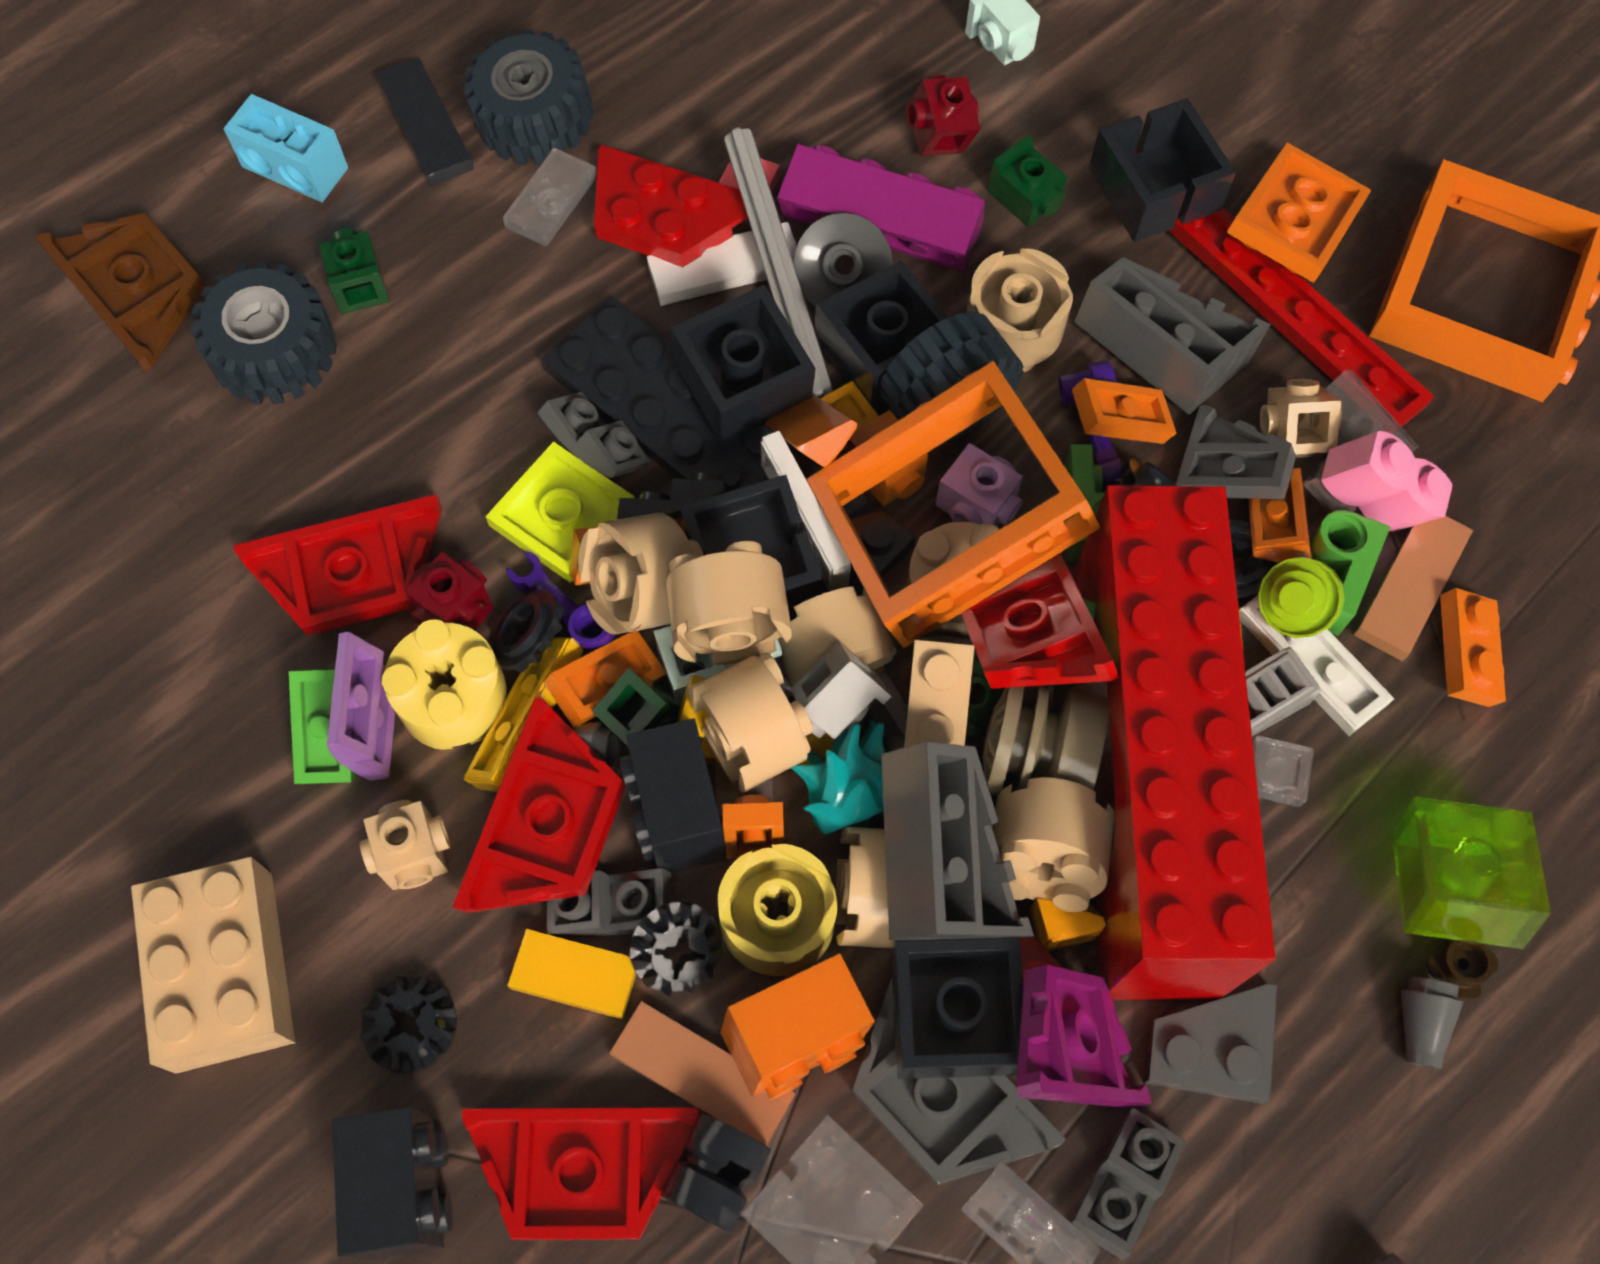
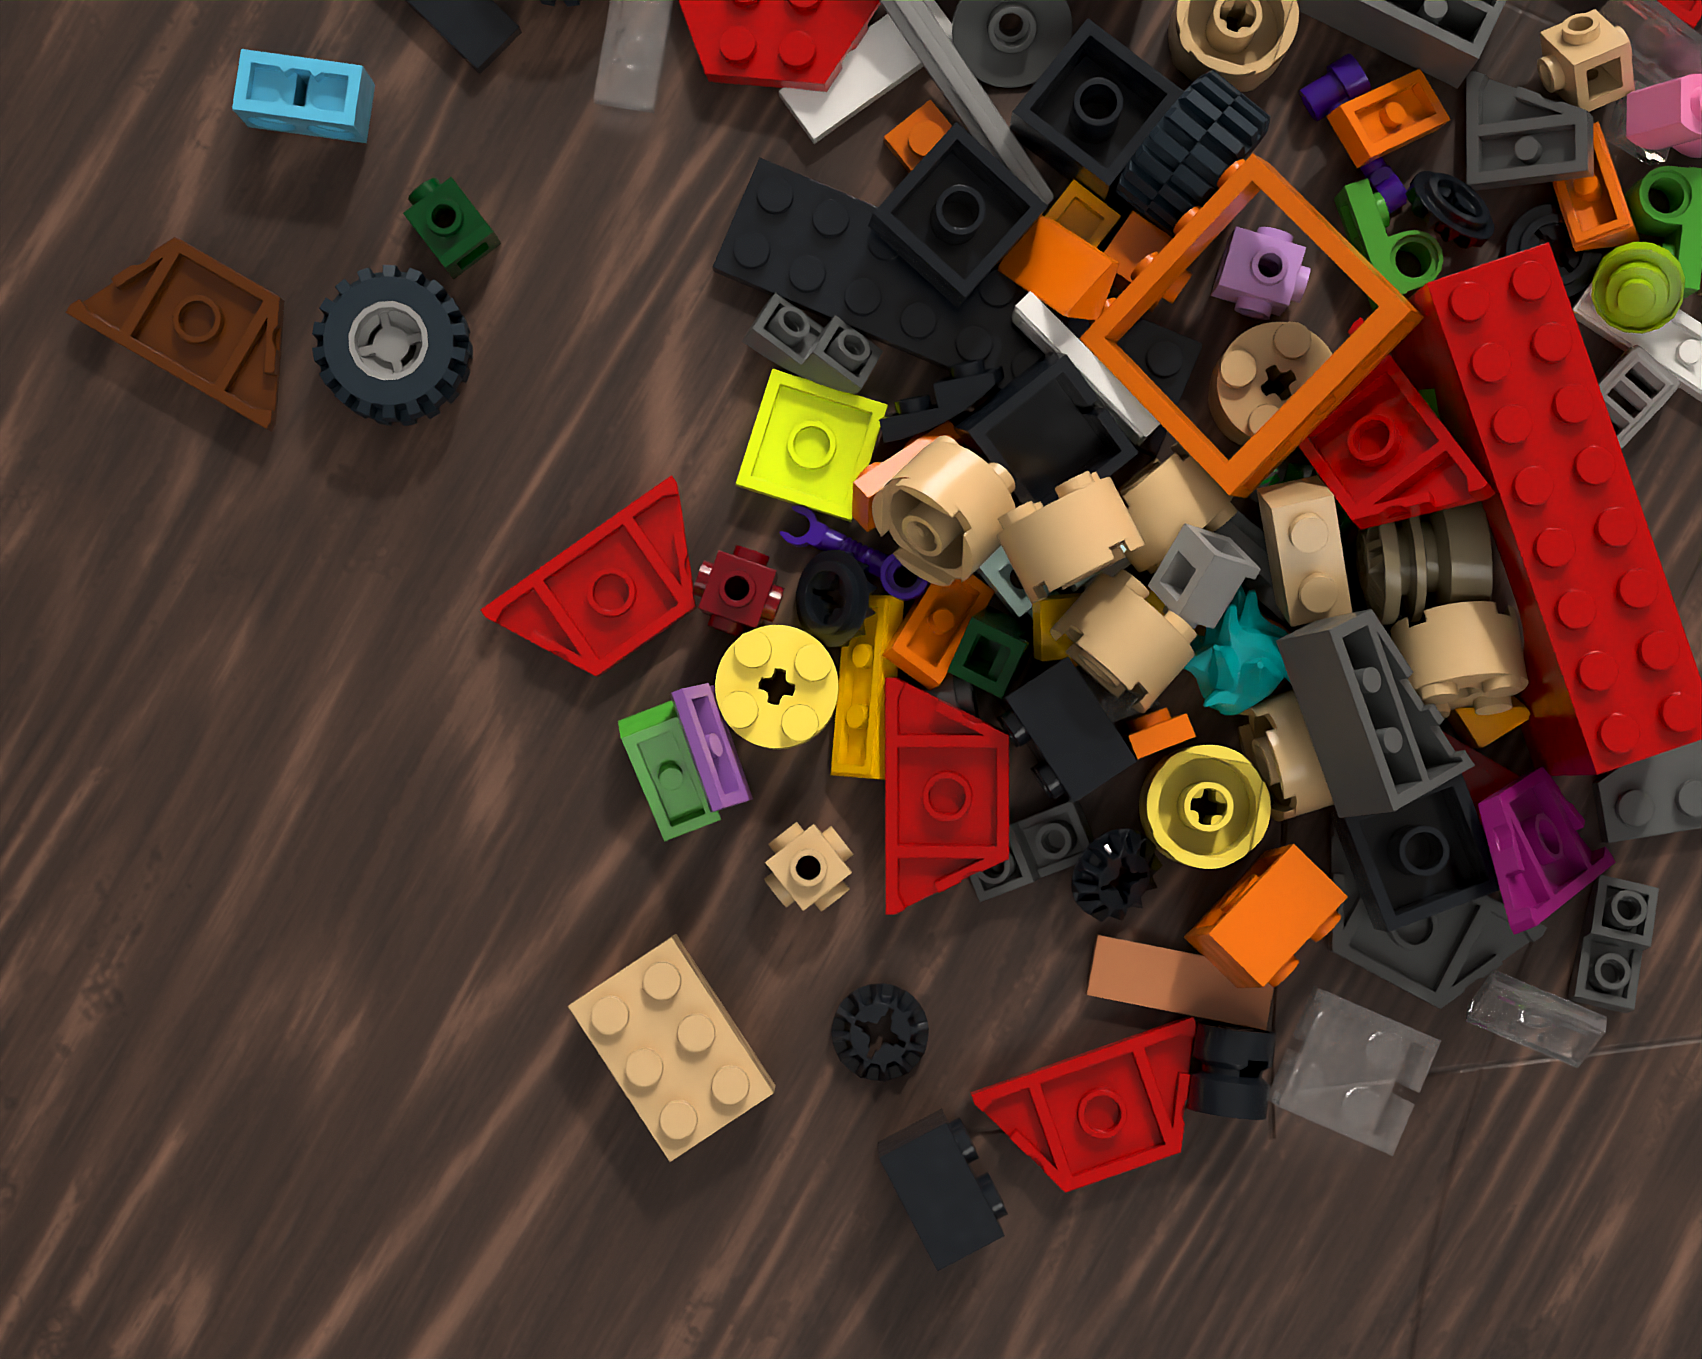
camera: 20 degrees left, 20 degrees up
yellow tile [508,929,637,1020] -> none
clear plate [1253,736,1314,807] -> none

